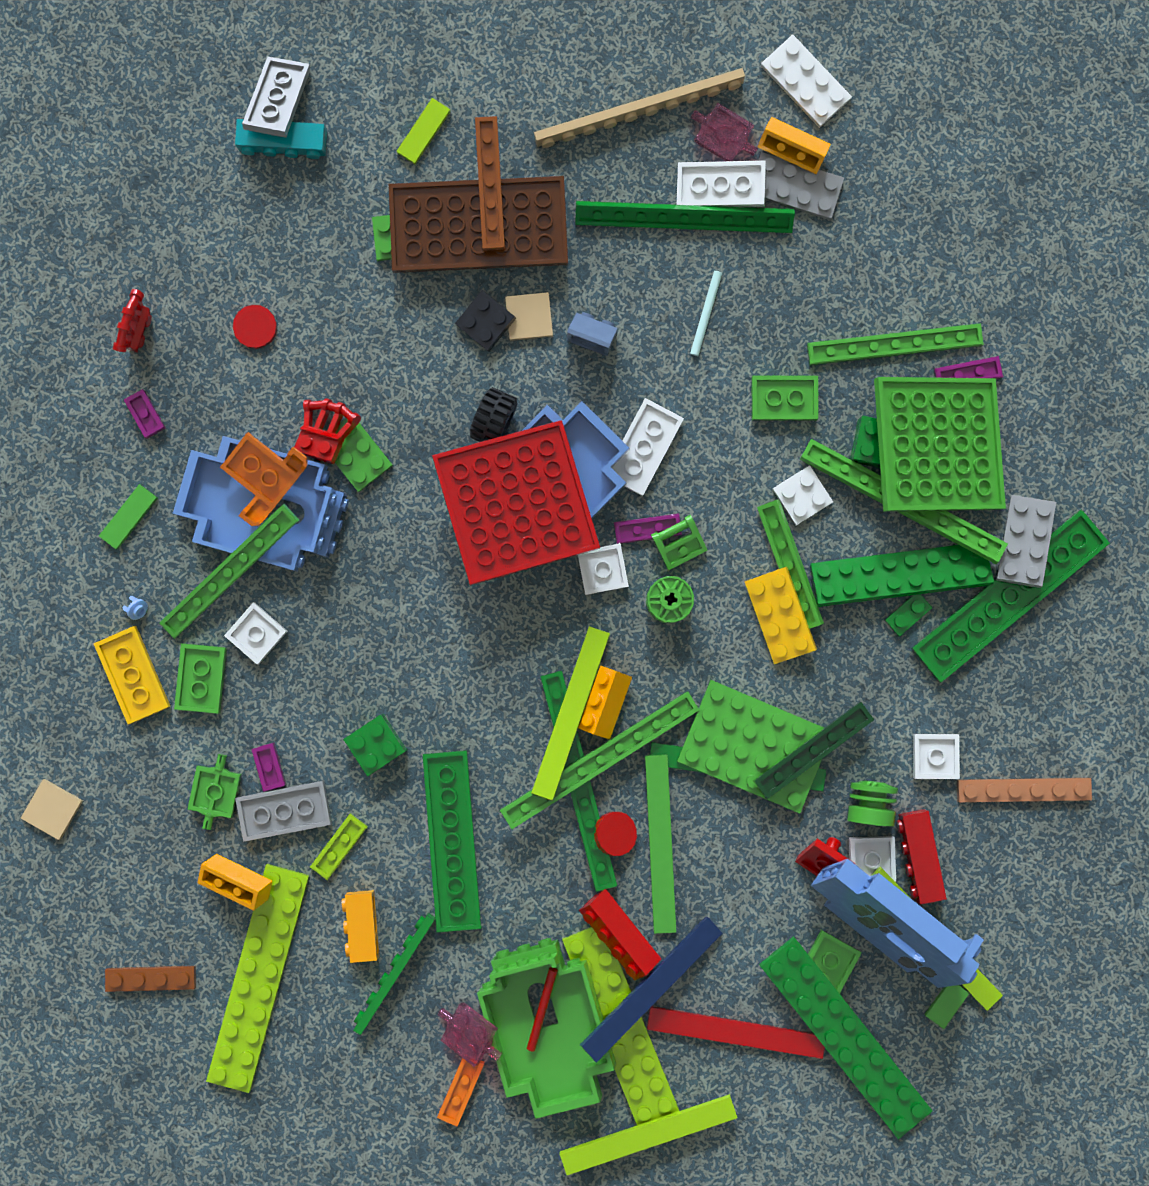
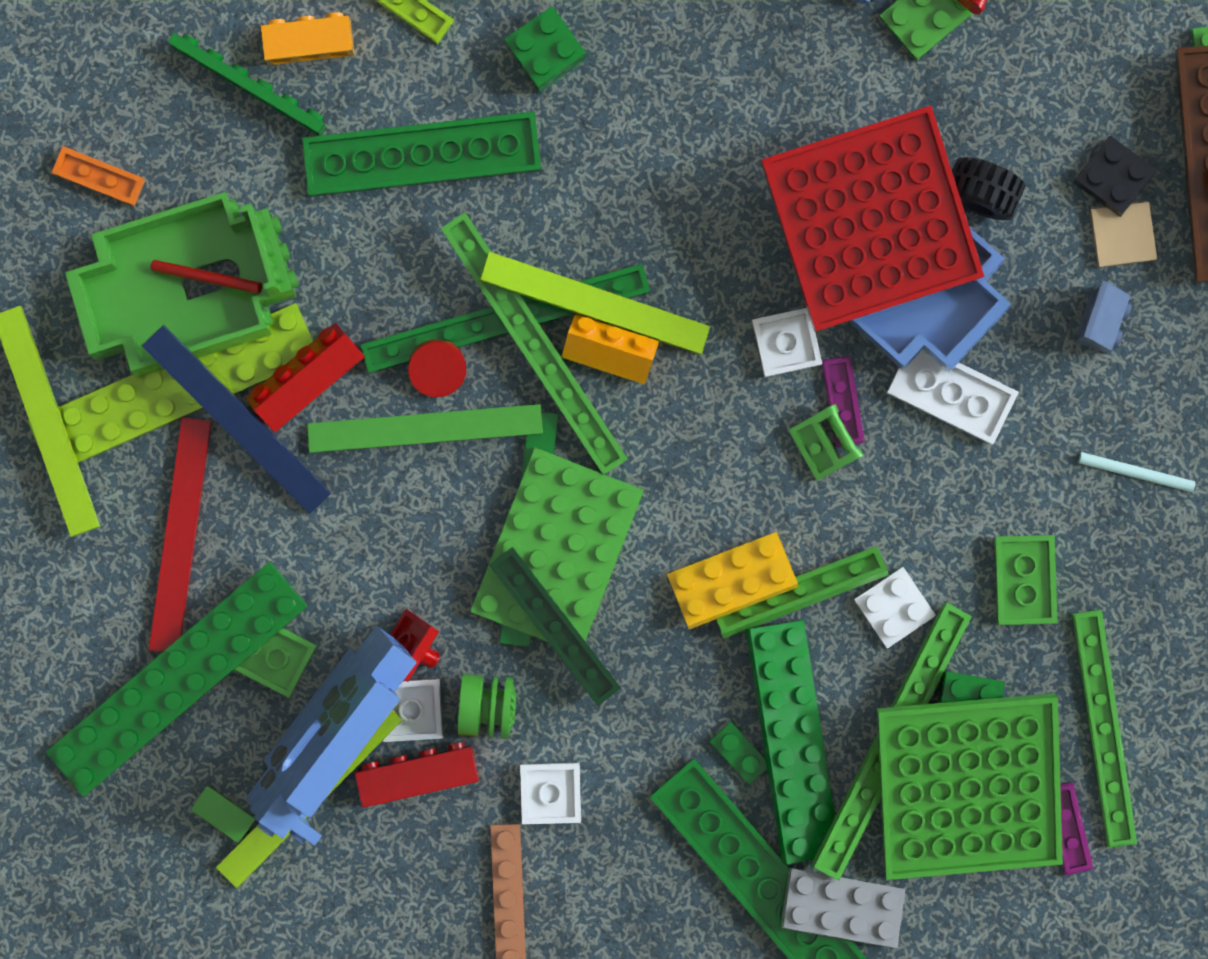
camera: 90 degrees right, 0 degrees up
clear pink plate [438,1002,502,1067] -> none
bright green wheel [646,576,694,623] -> none

